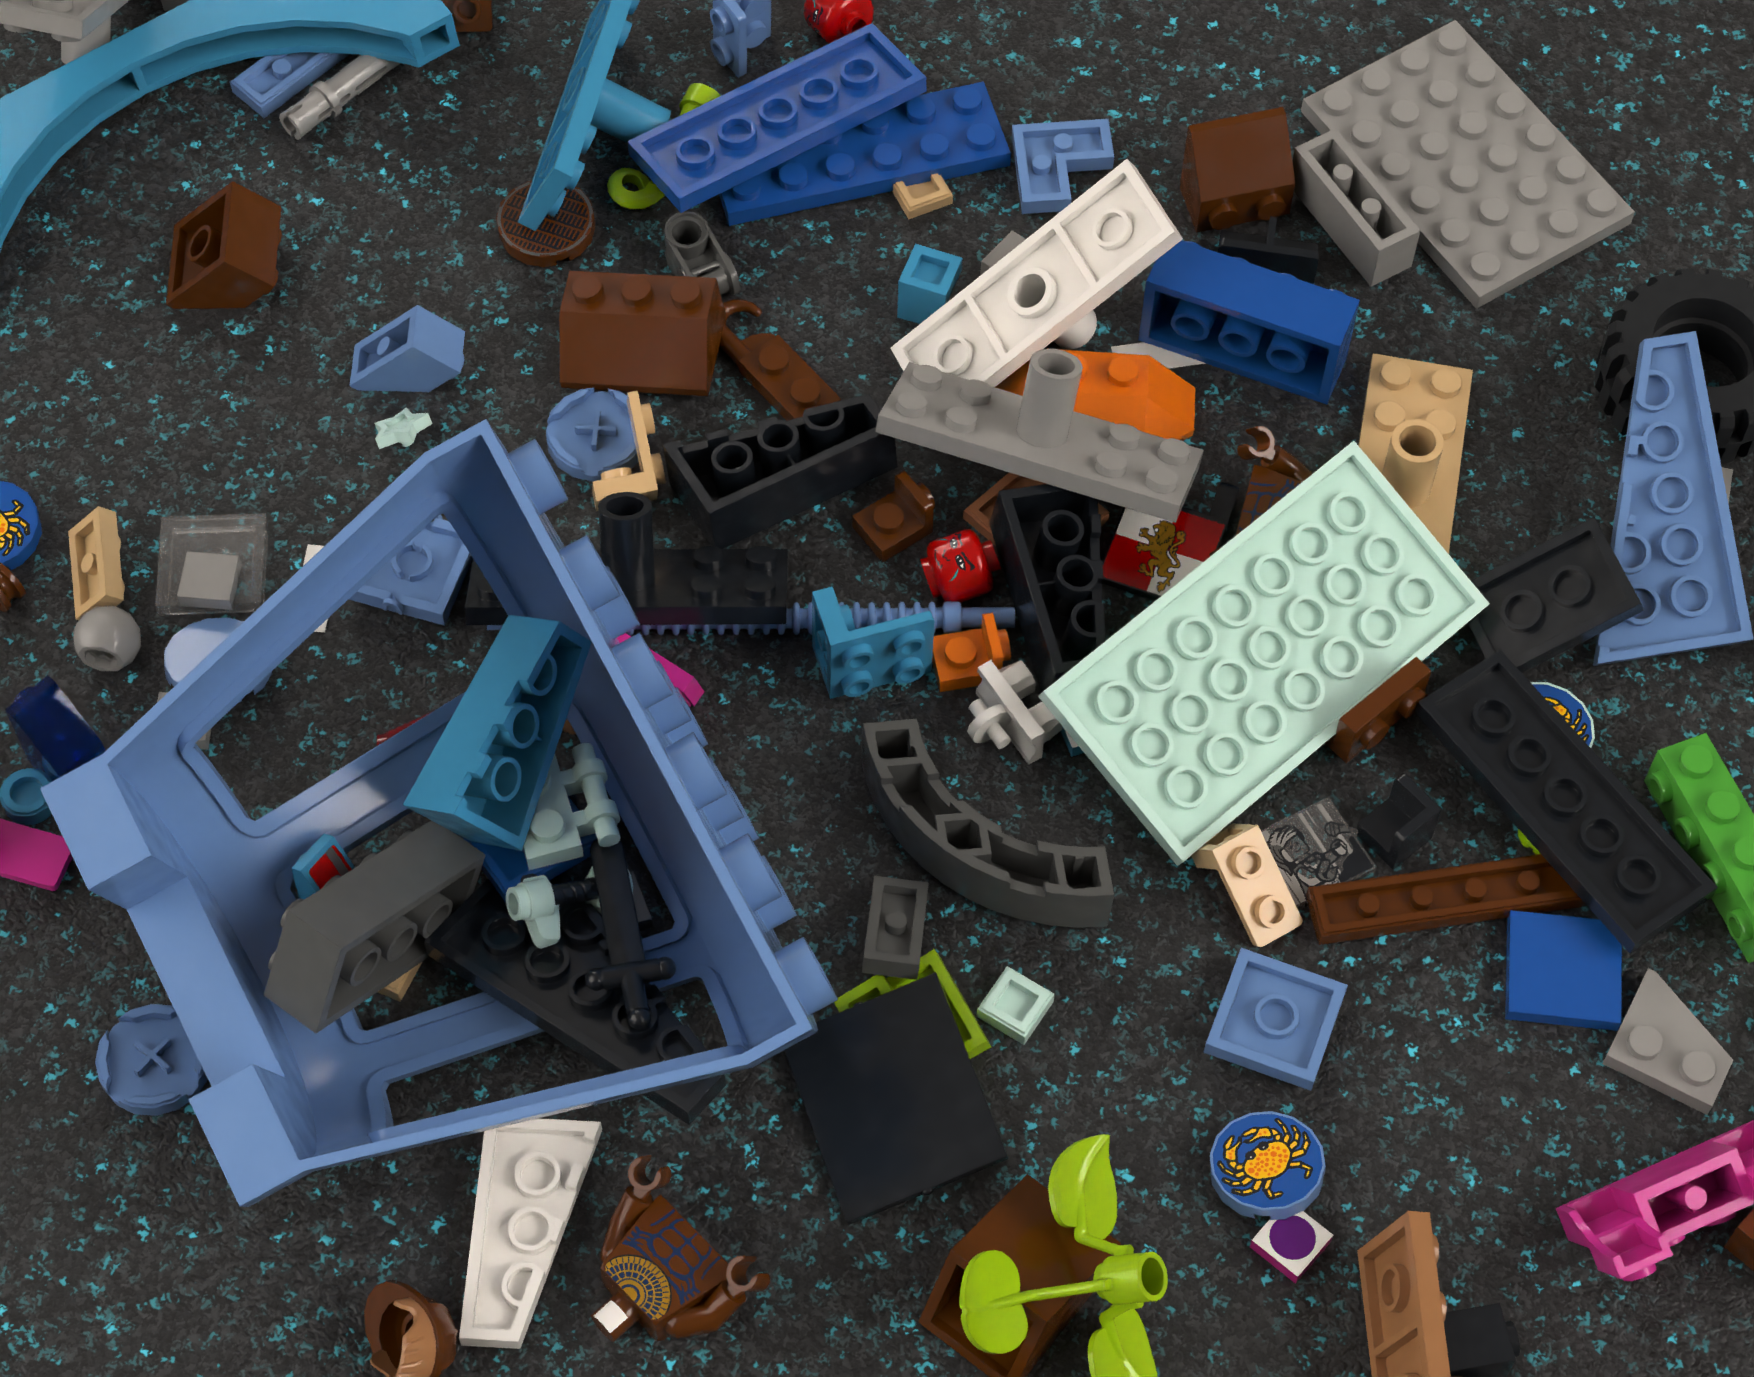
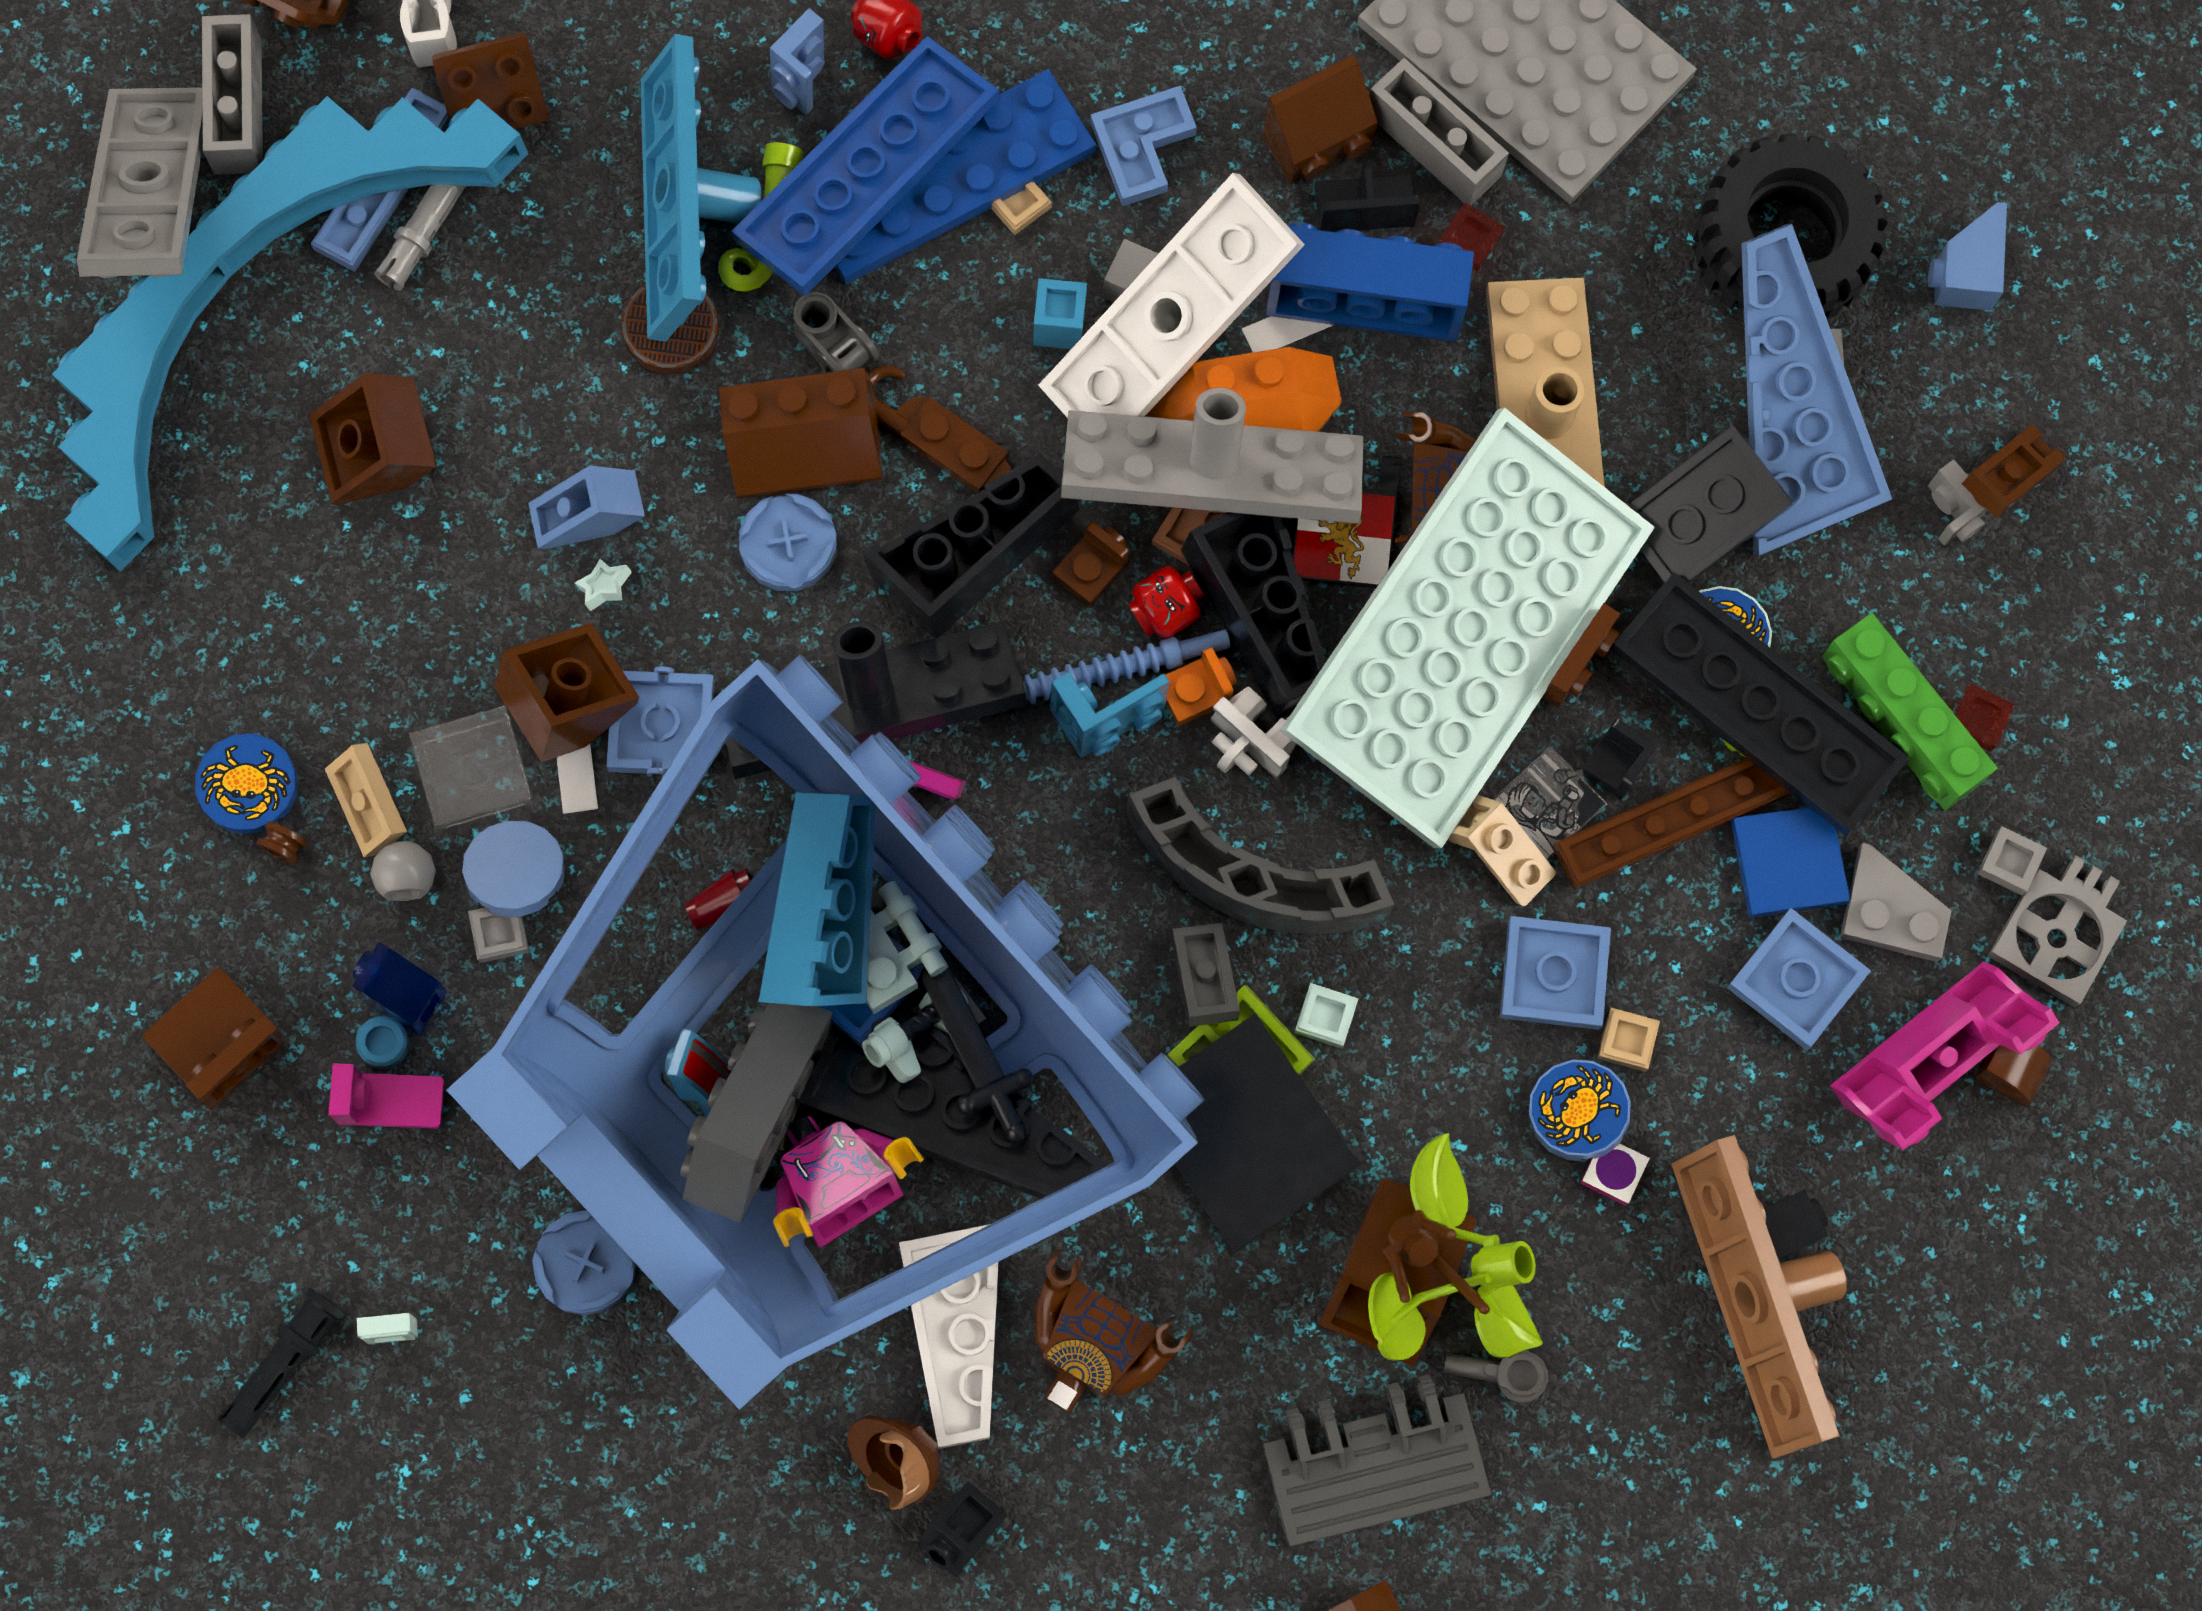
camera: 20 degrees left, 15 degrees up
light grey tile [177,552,242,610] -> none
tan bracket [592,391,666,511] -> none
none -> reddish brown slope [494,623,640,762]
none -> dark pink torso [773,1116,924,1248]
none -> reddish brown plant [1383,1210,1490,1314]
none -> clear red plate [1439,203,1506,272]
none -> tan tile [1597,1008,1660,1072]
none -> medium blue plate [1727,908,1871,1051]

